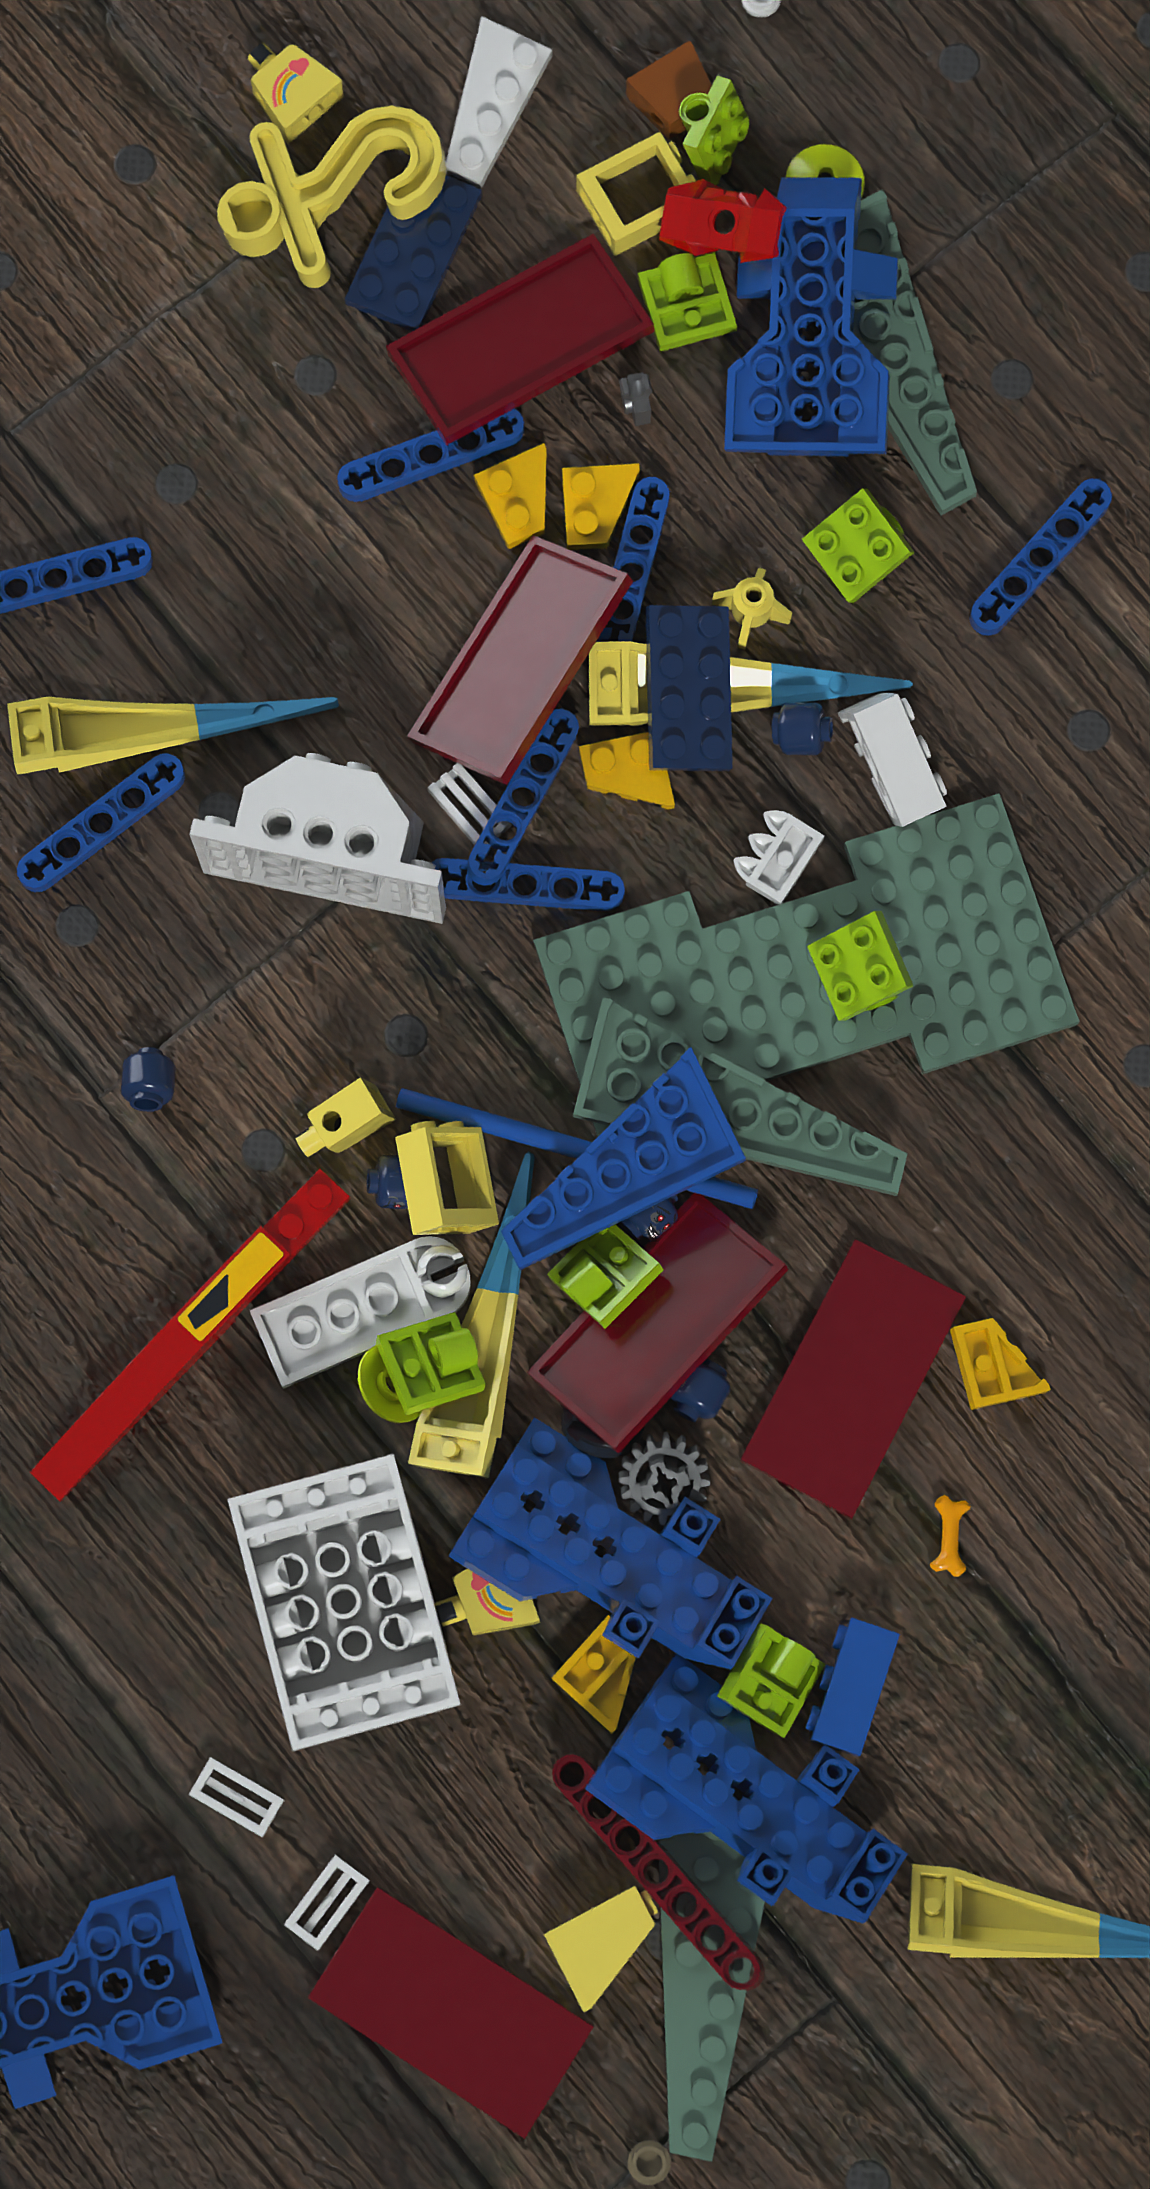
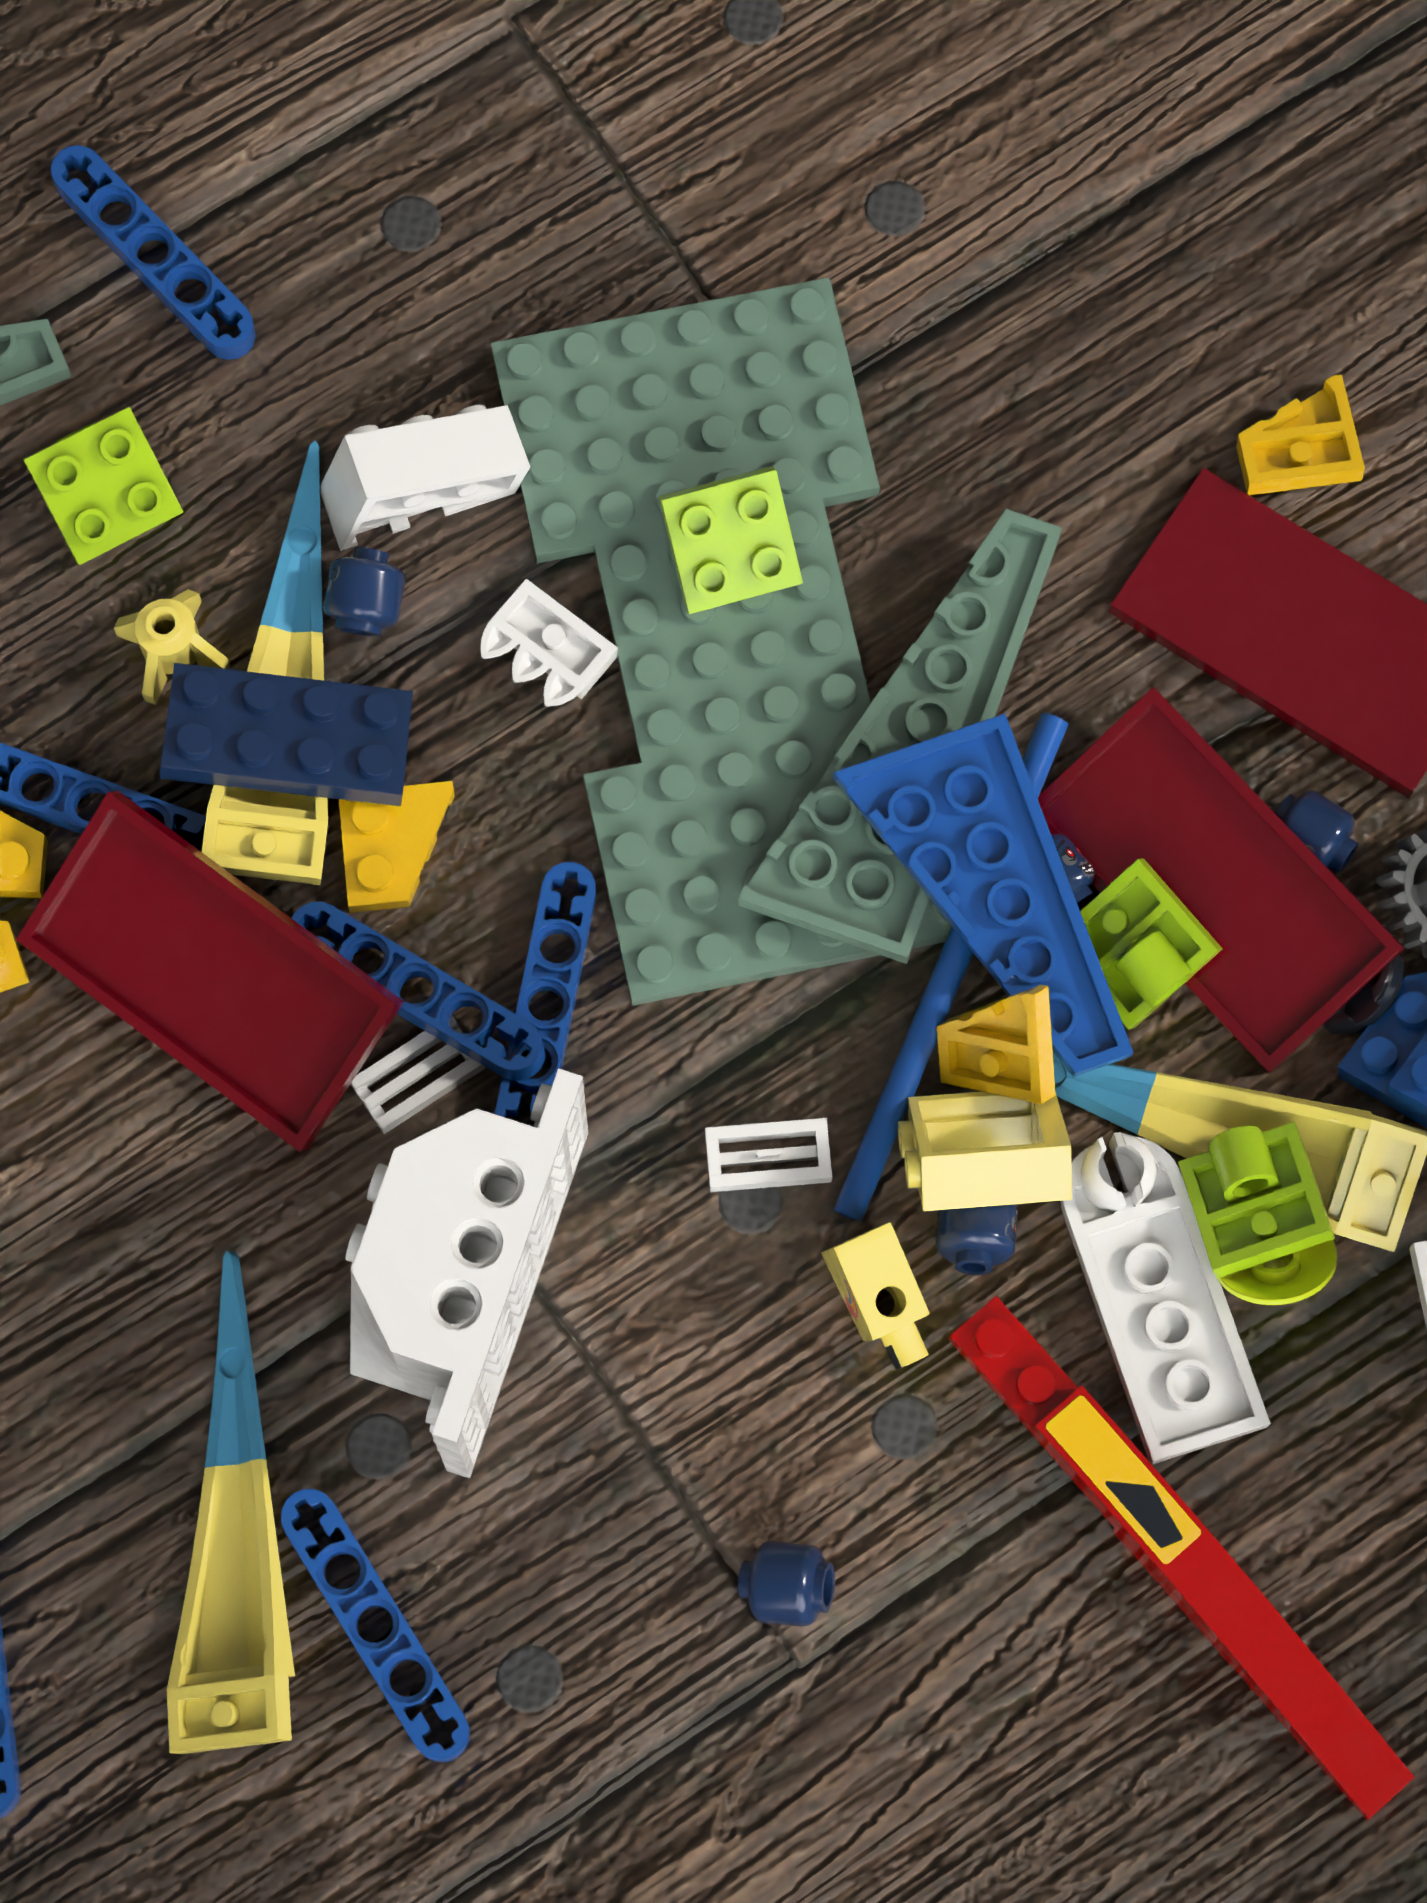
camera: 85 degrees left, 5 degrees down
none -> white tile [705,1118,832,1192]
none -> yellow wing [937,985,1055,1104]

